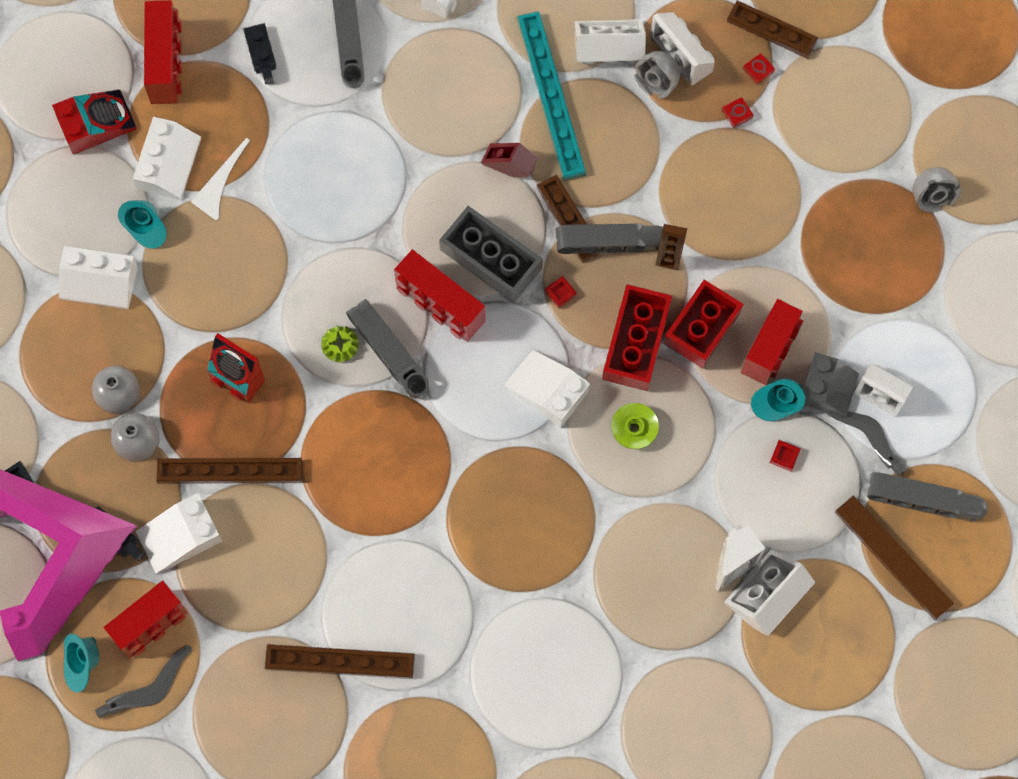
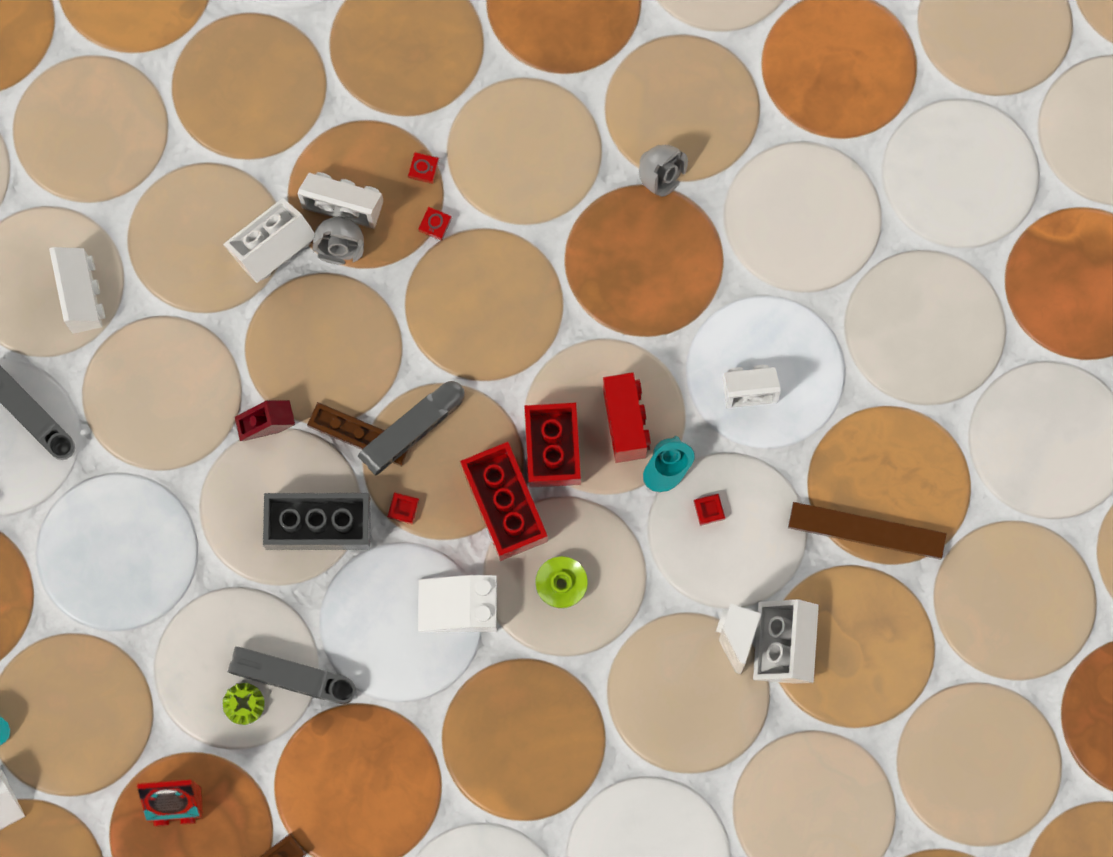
camera: 35 degrees left, 5 degrees up
white sticker [191,138,250,220] -> none
red brick [394,249,486,342] -> none
teal tile [517,11,586,181] -> none
reddish brown tile [656,224,687,270] -> none
reddish brown tile [726,0,818,59] -> none
dark grey slope [803,352,859,418] -> none
dark grey piece [824,411,906,477] -> none
dark grey piece [867,472,988,522] -> none

